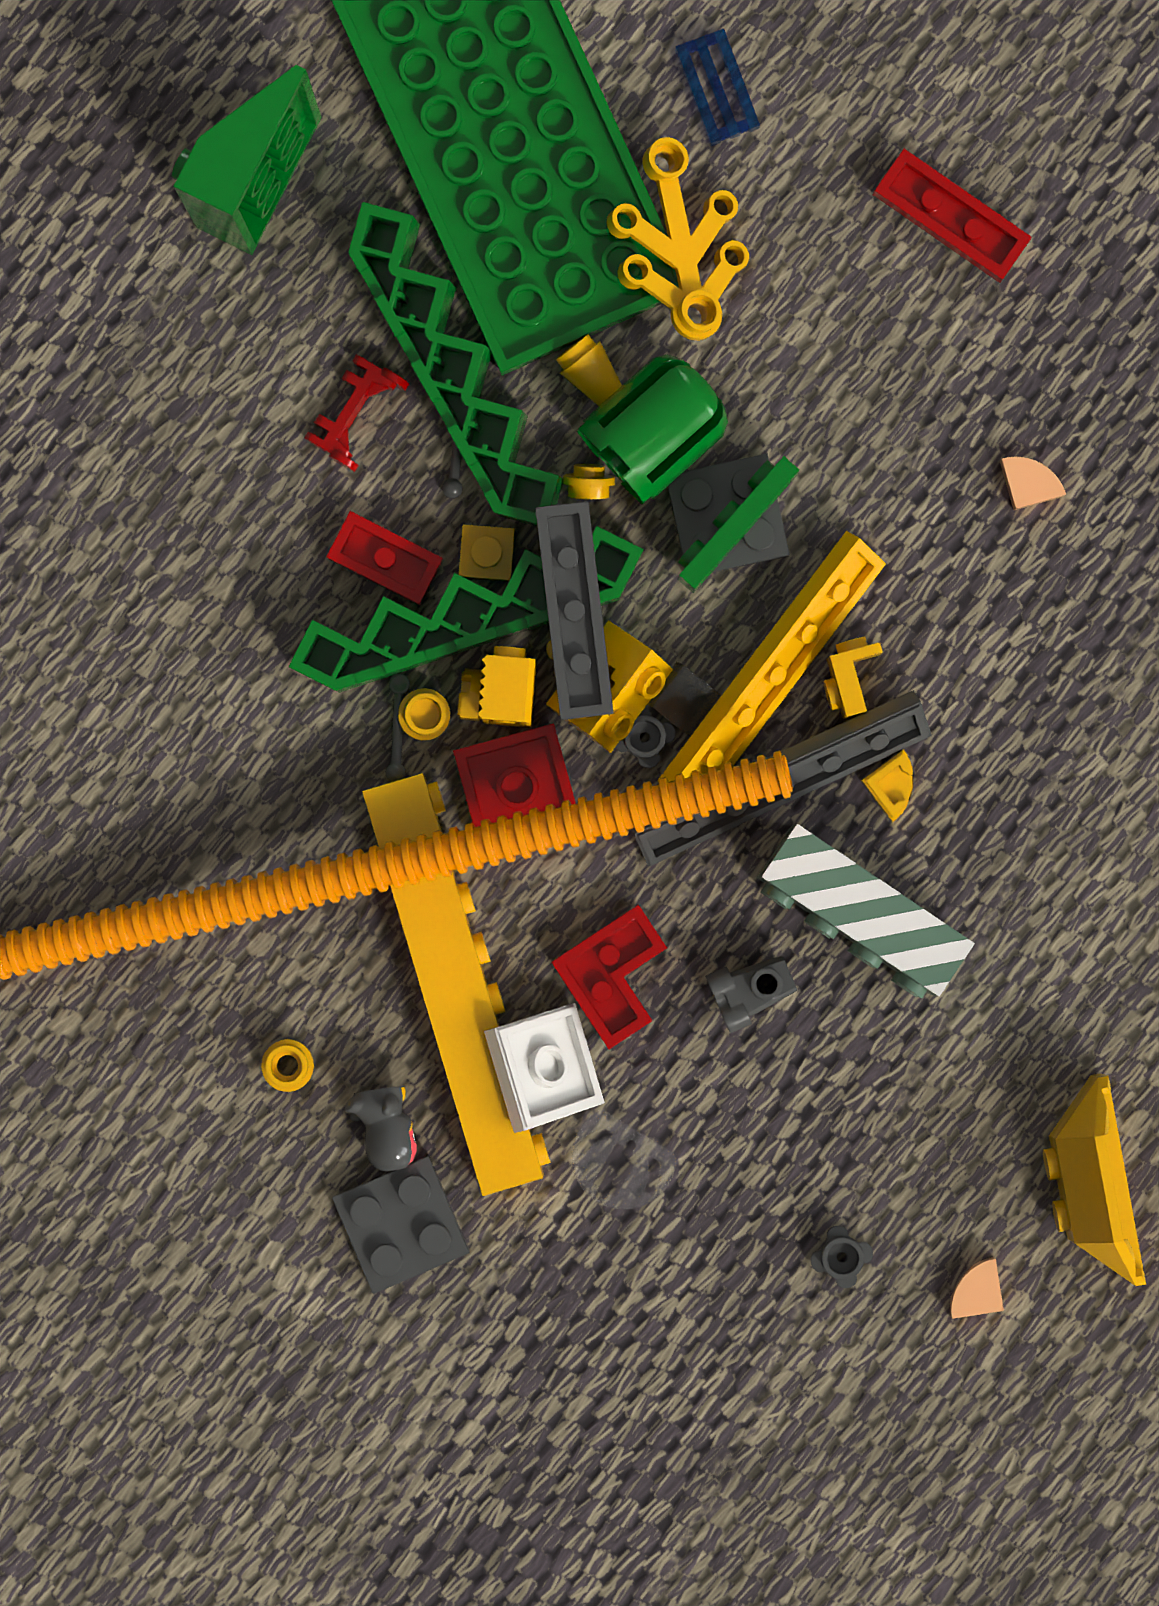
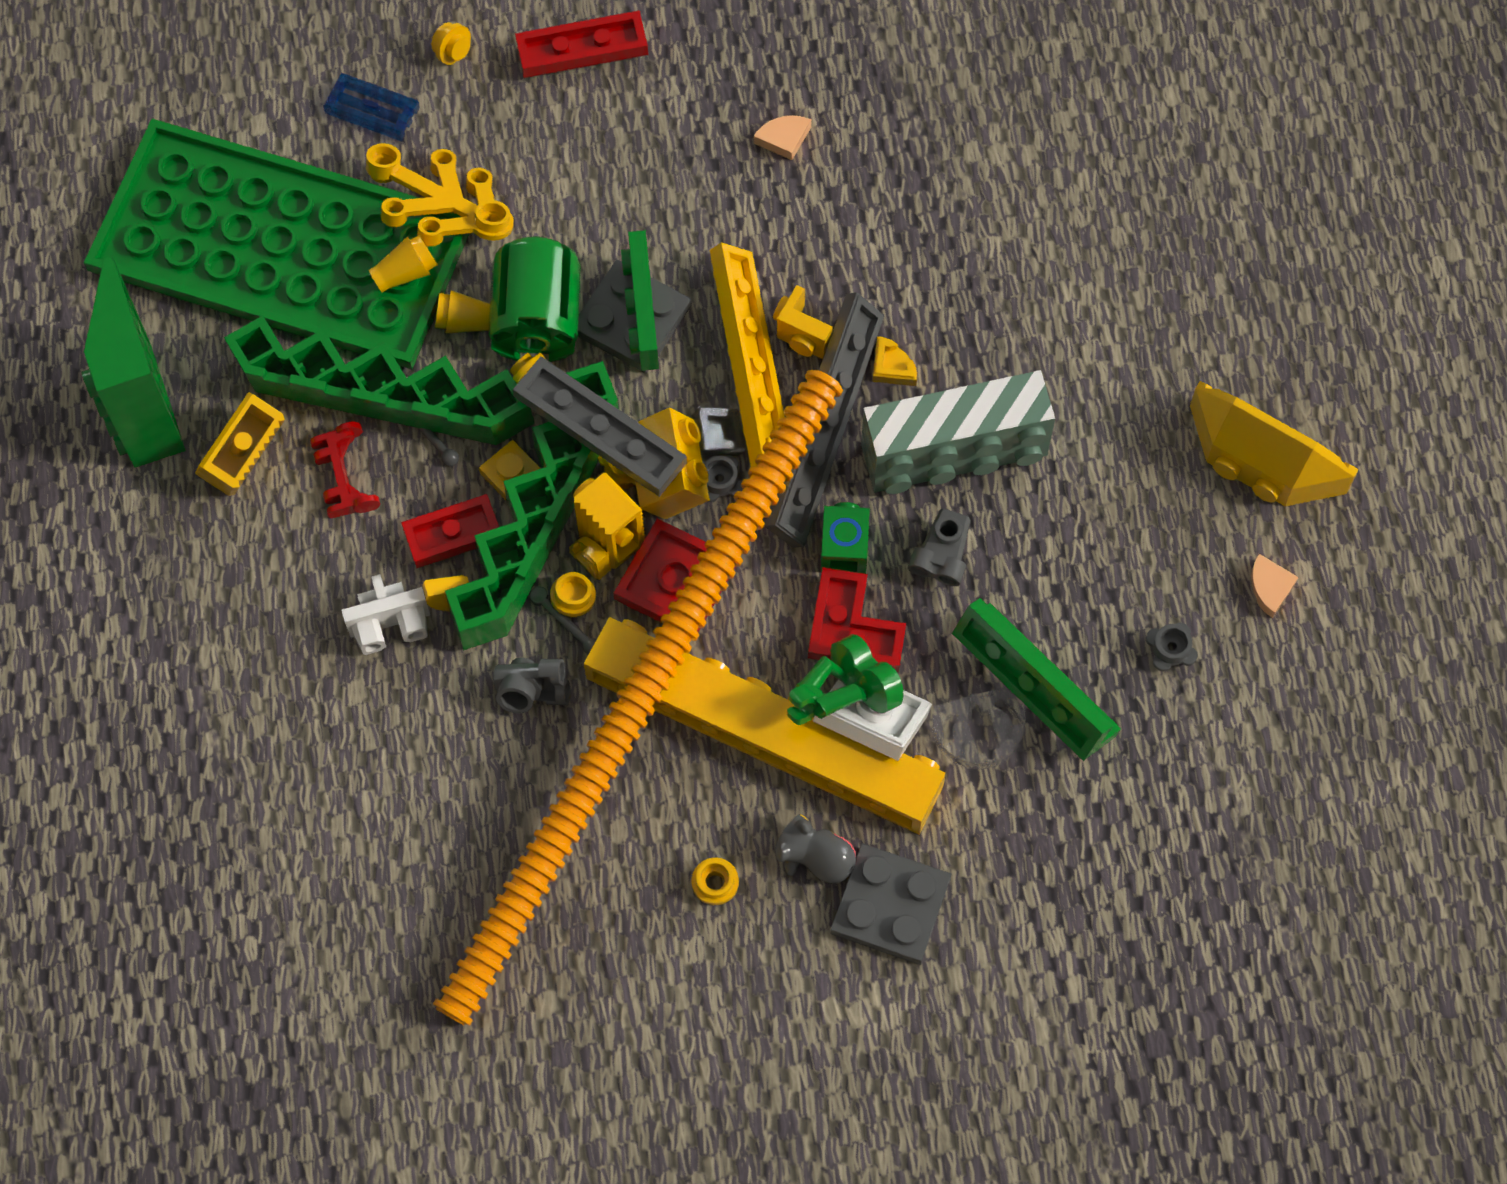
camera: 45 degrees left, 20 degrees down
none -> yellow brick [195,392,285,496]
none -> white hips [342,574,430,655]
none -> yellow cone [368,235,437,293]
none -> yellow tile [422,575,469,611]
none -> yellow plate [431,23,471,65]
none -> dark grey plate [493,657,571,713]
none -> green piece [787,634,903,725]
none -> green brick [821,502,870,574]
none -> green fence [951,598,1121,761]

